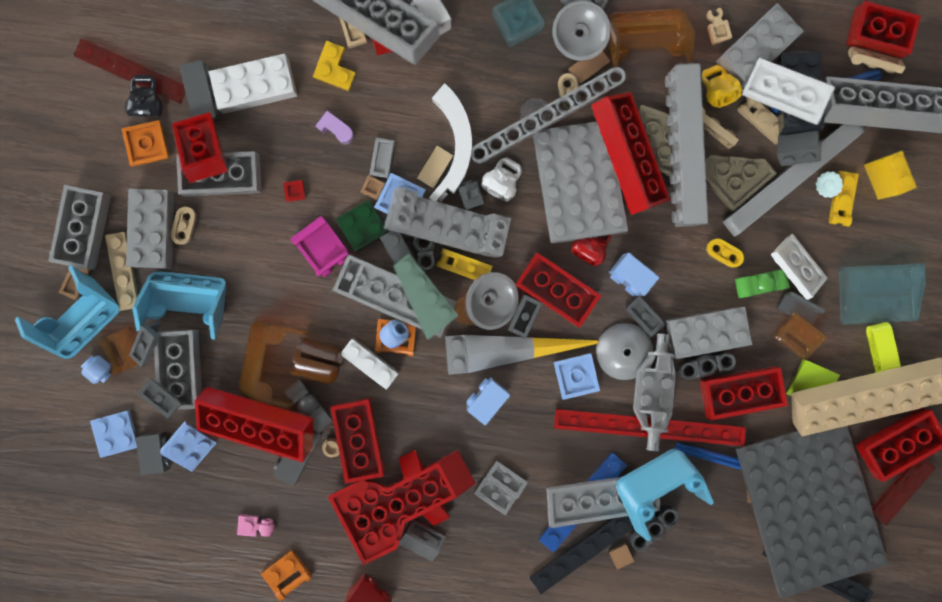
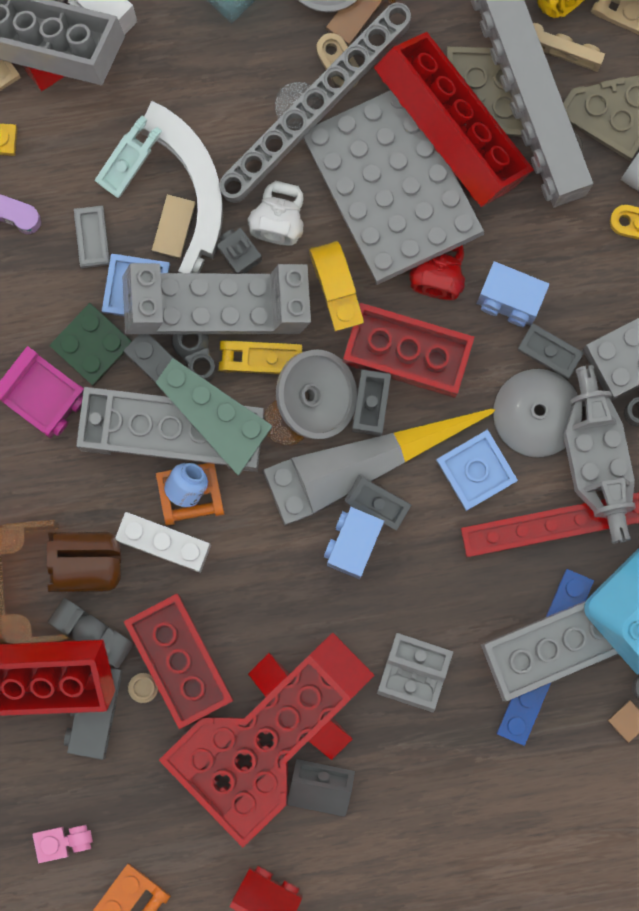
camera: 15 degrees left, 5 degrees down
medium nougat tile [360,175,386,200] -> none
black plate [530,516,634,594] -> none
none -> light aqua hinge [95,116,162,198]
none -> yellow arch [309,241,364,332]
none -> dark grey plate [344,475,411,531]

